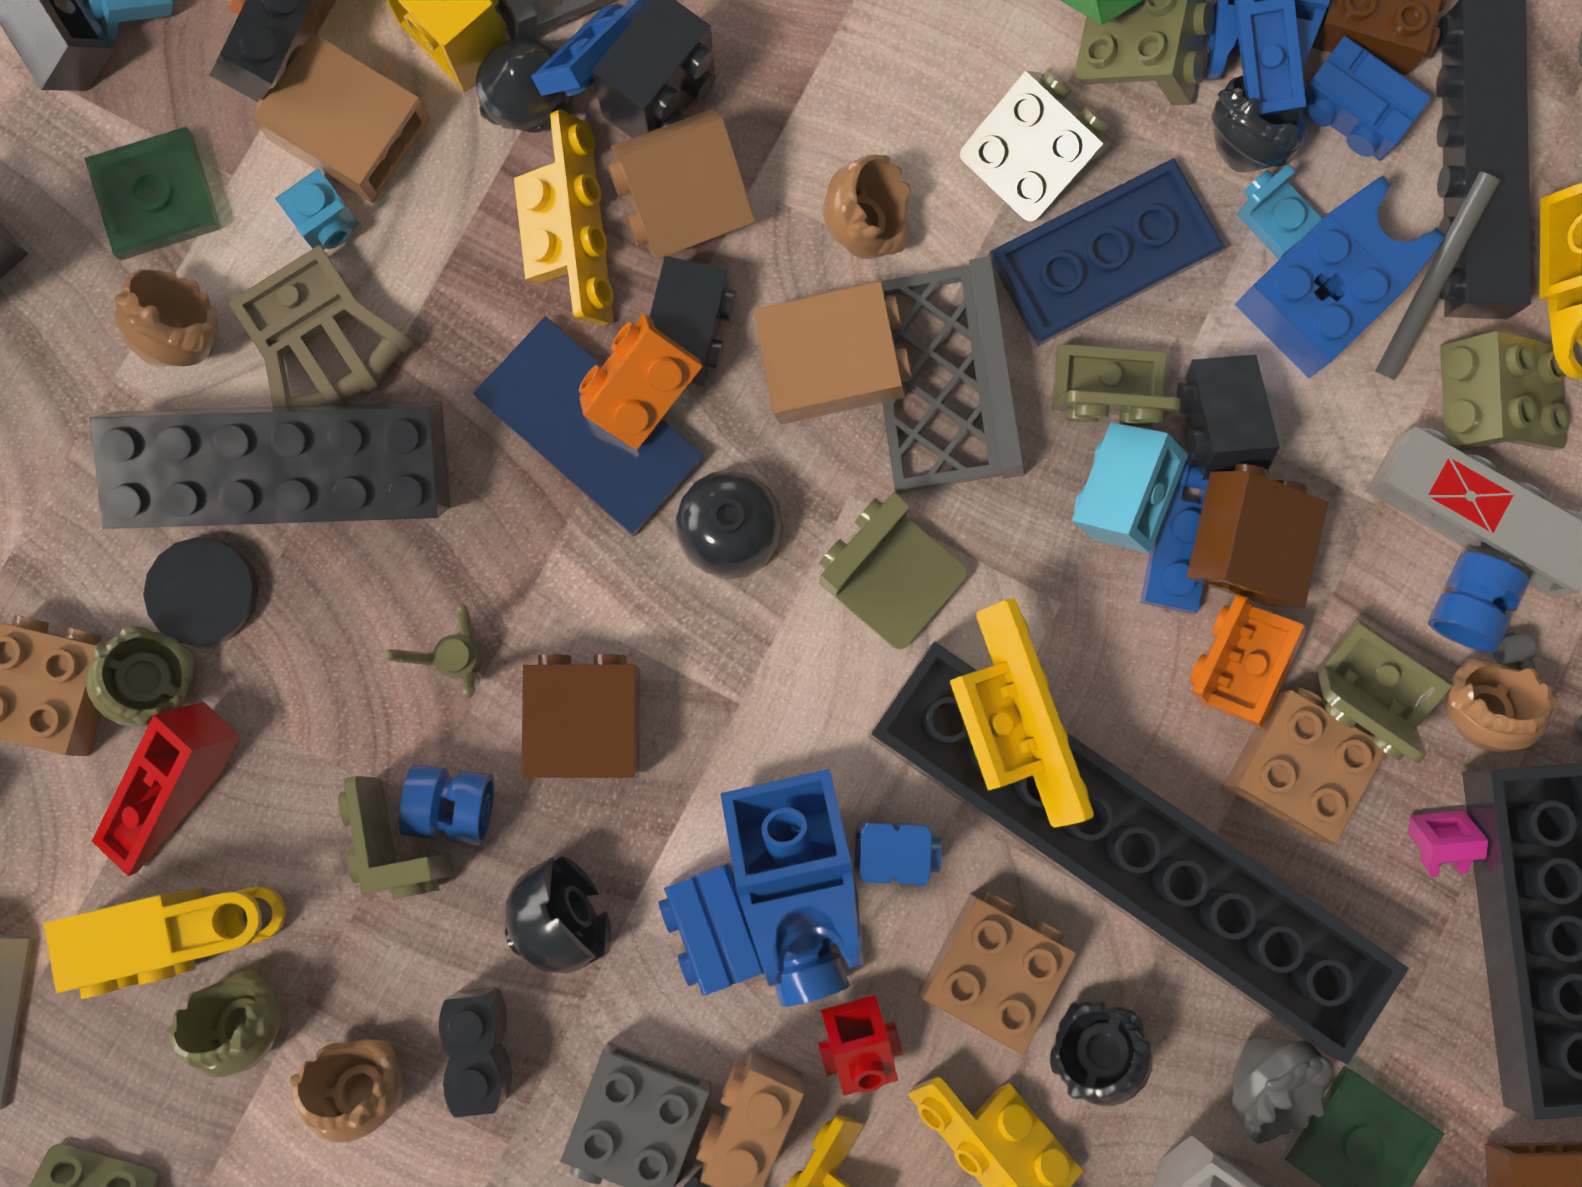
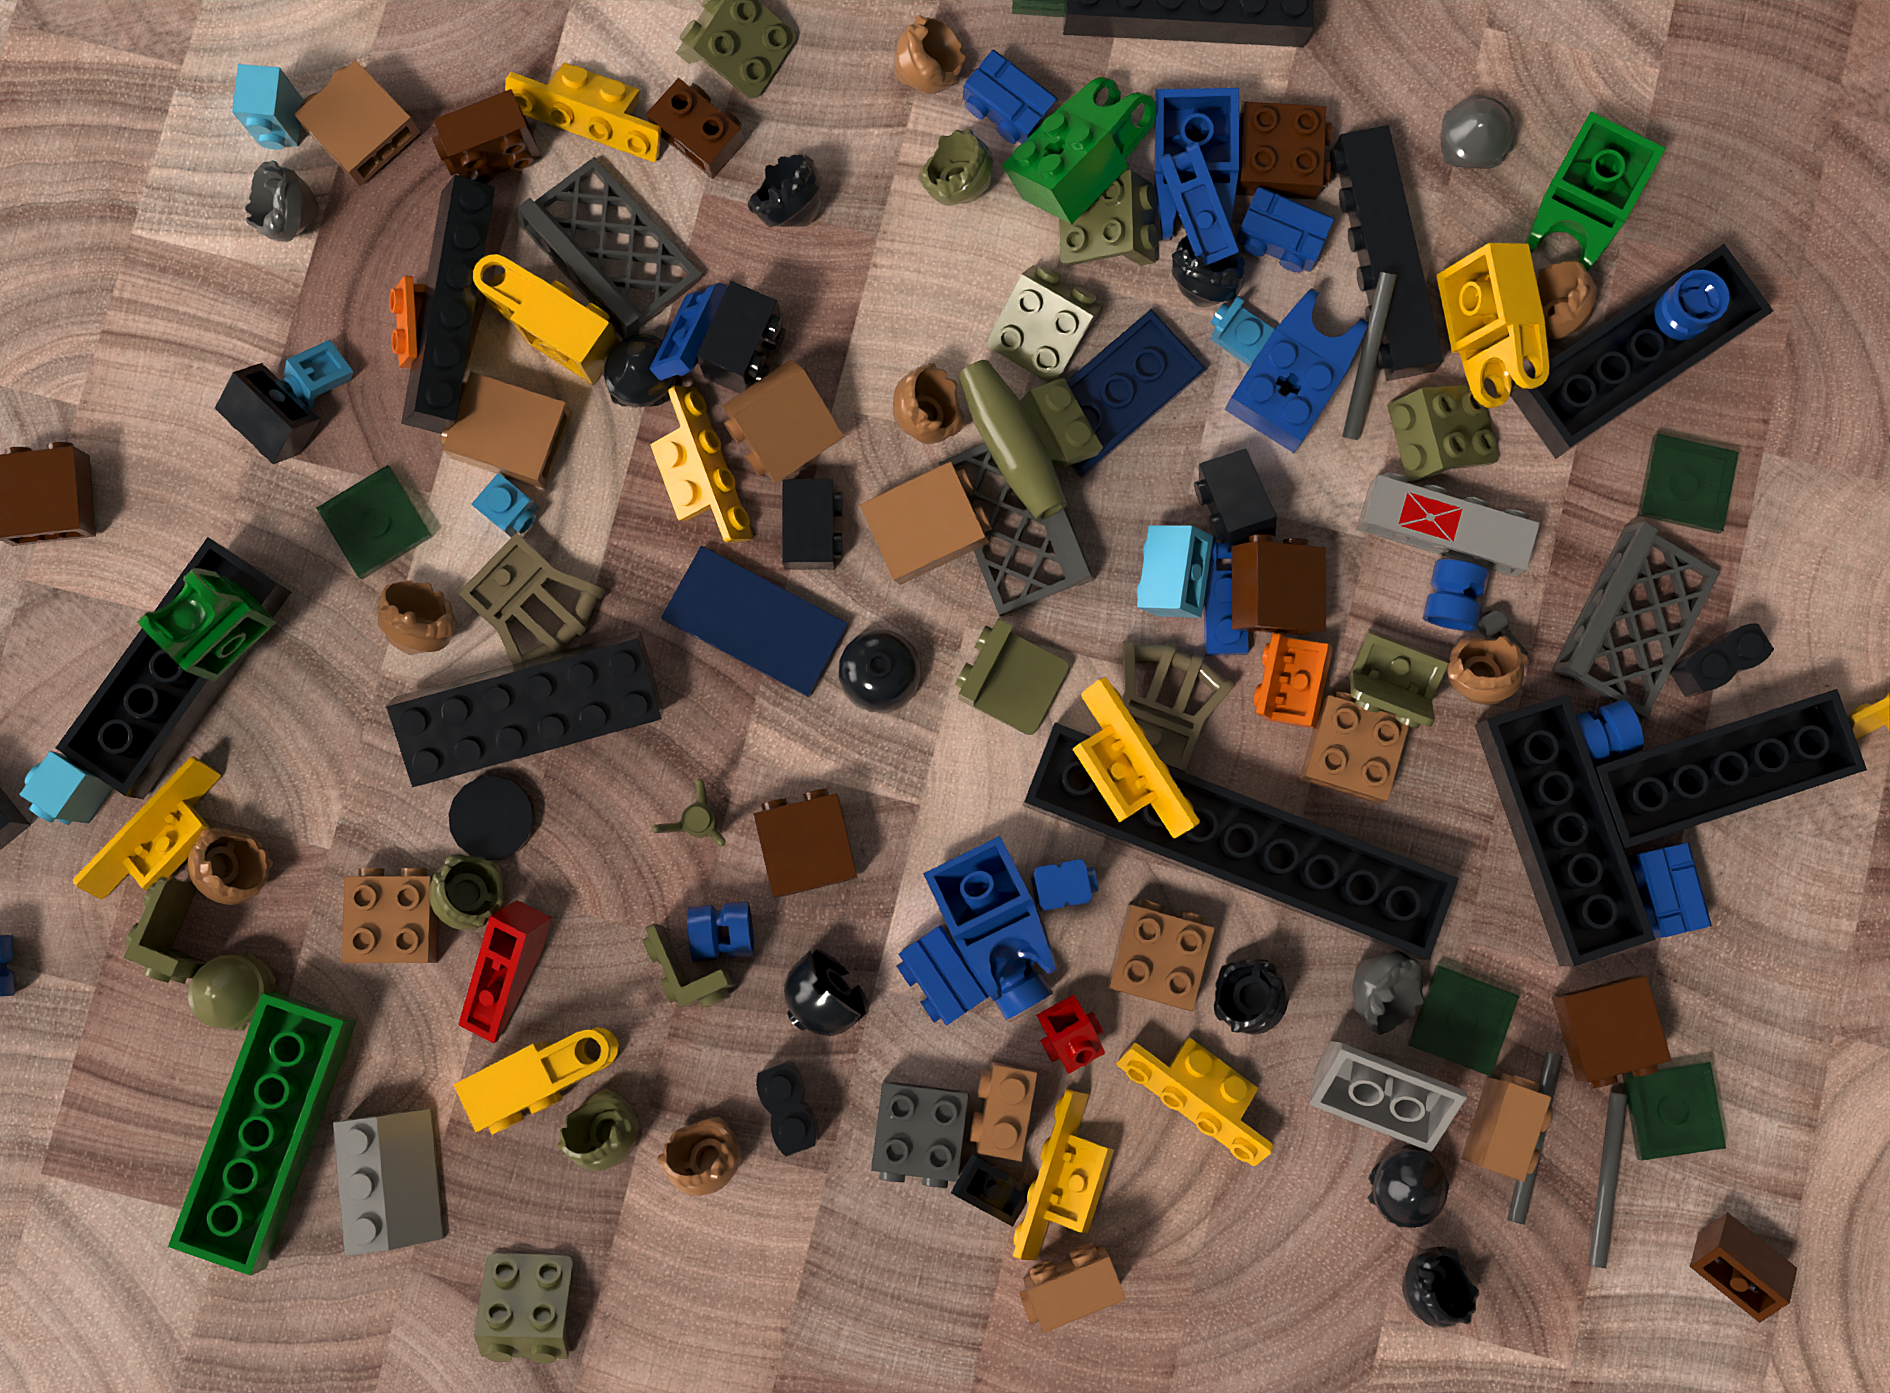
camera: 10 degrees left, 0 degrees up
orange bracket [579,314,702,451] -> none
olive bracket [1051,344,1181,426] -> none
dark pink tile [1408,810,1488,877] -> none
none -> olive plate [958,360,1103,521]
none -> dark tan plate [1122,641,1237,772]

